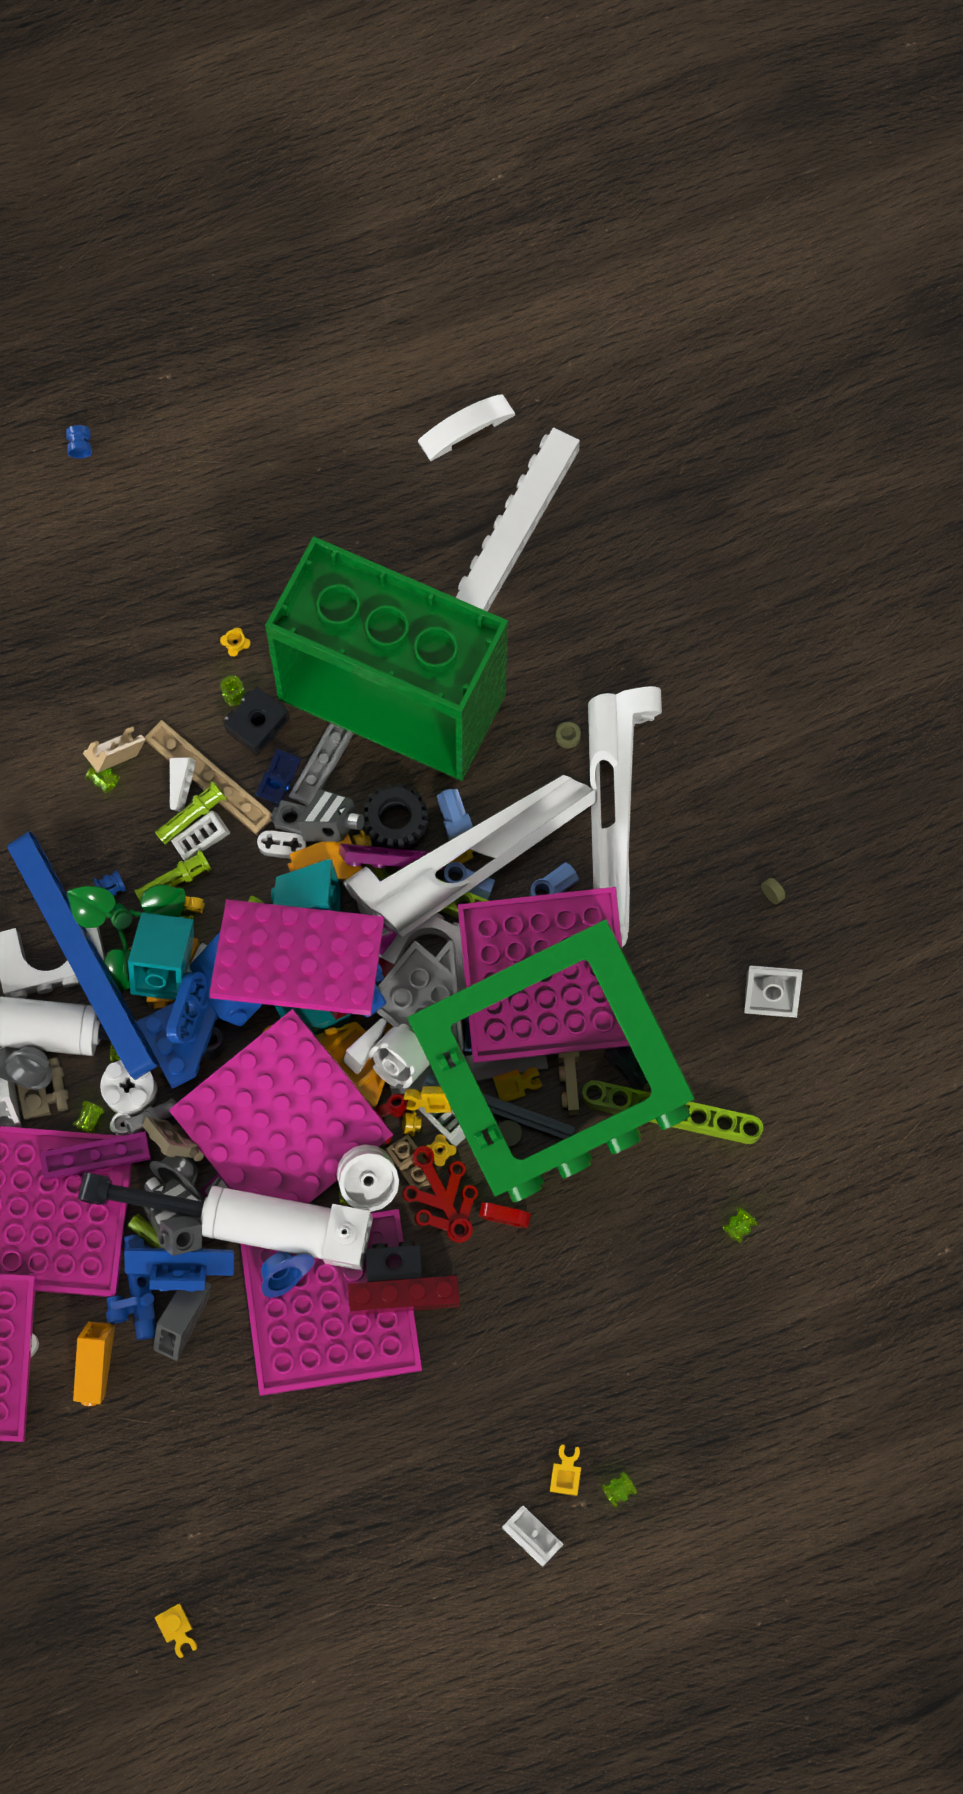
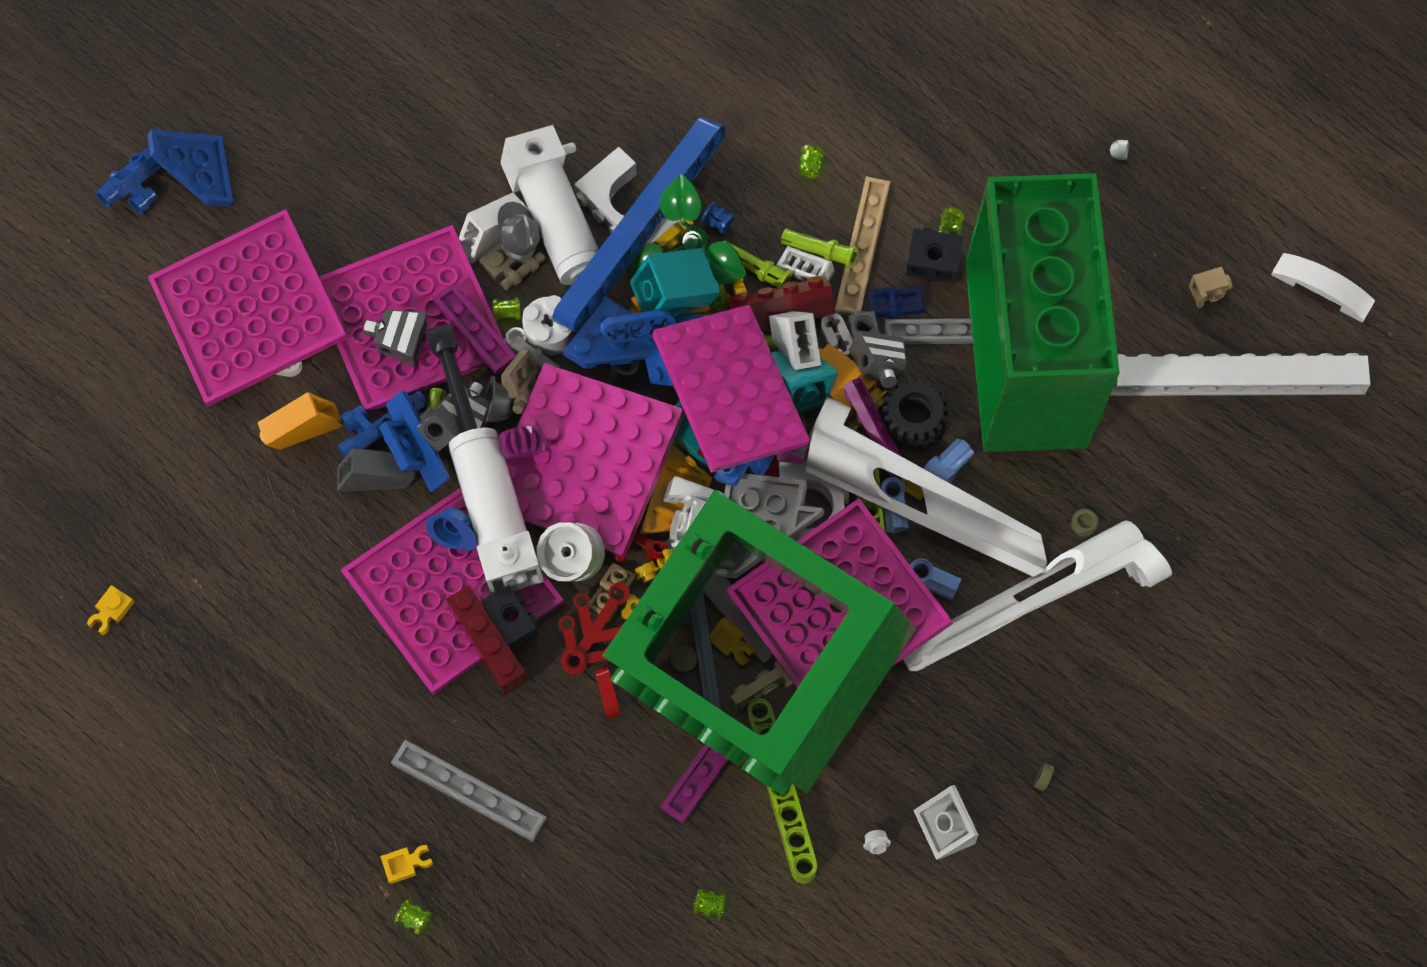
camera: 60 degrees right, 5 degrees down
tan hinge [83,727,146,772] -> none
white slope [170,758,196,812] -> none
white hinge [502,1506,564,1567] -> none
none -> dark grey torso [364,310,429,367]
none -> light grey tile [391,740,547,842]
none -> magenta gear [499,425,545,459]
none -> yellow plate [655,220,694,253]
none -> magenta plate [660,744,729,824]
none -> dark red brick [726,276,836,331]
none -> white slope [769,311,821,370]
none -> white plate [863,830,891,854]
none -> white hinge [1110,140,1129,160]
none -> tan brick [1189,267,1232,308]

